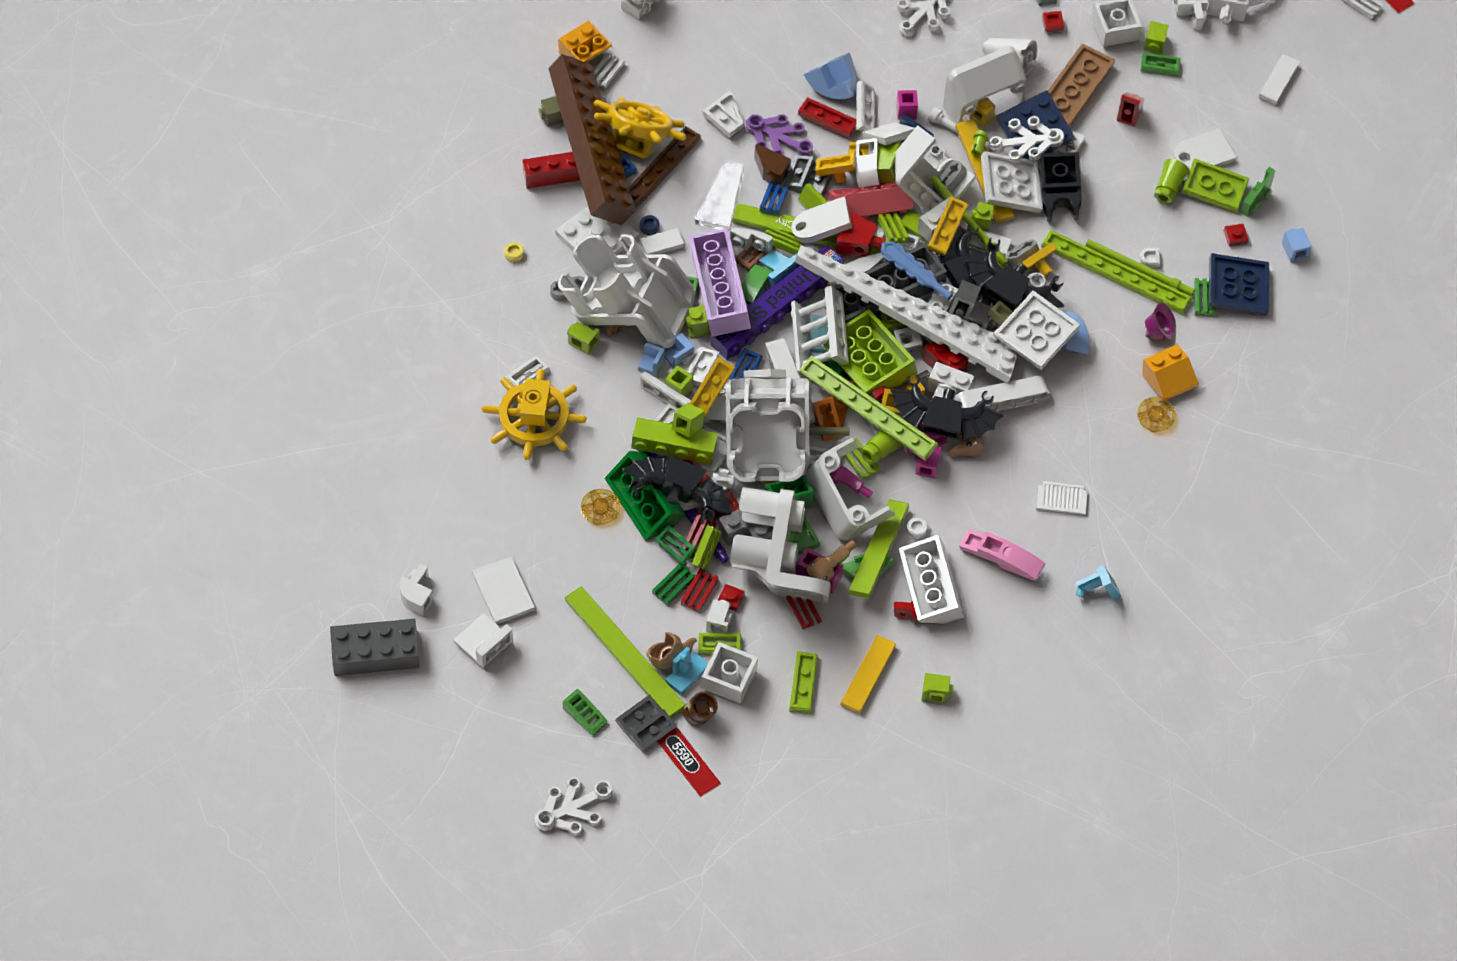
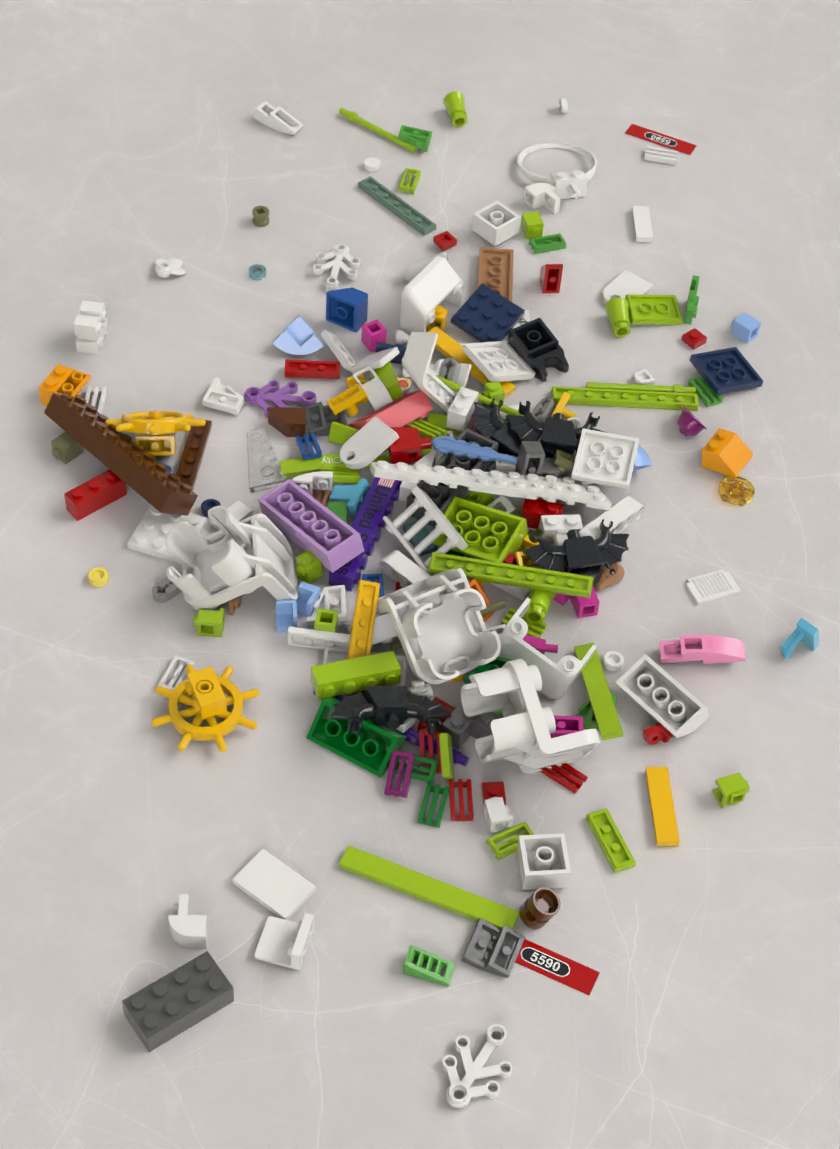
camera: 30 degrees left, 10 degrees down
clear yellow wheel [581,489,620,525] -> none
medium nougat hair [646,632,697,670] -> none
medium azure piece [665,647,708,696] -> none
lime brick [672,403,705,437] -> none
white tile [744,369,786,378] -> none
medium nougat animal [806,540,857,581] -> none
yellow tile [927,196,969,257] -> none
lime pin [971,130,989,157] -> none
white plant [988,116,1064,163] -> none
none -> blue slope [326,287,368,333]
none -> magenta tile [384,751,416,798]

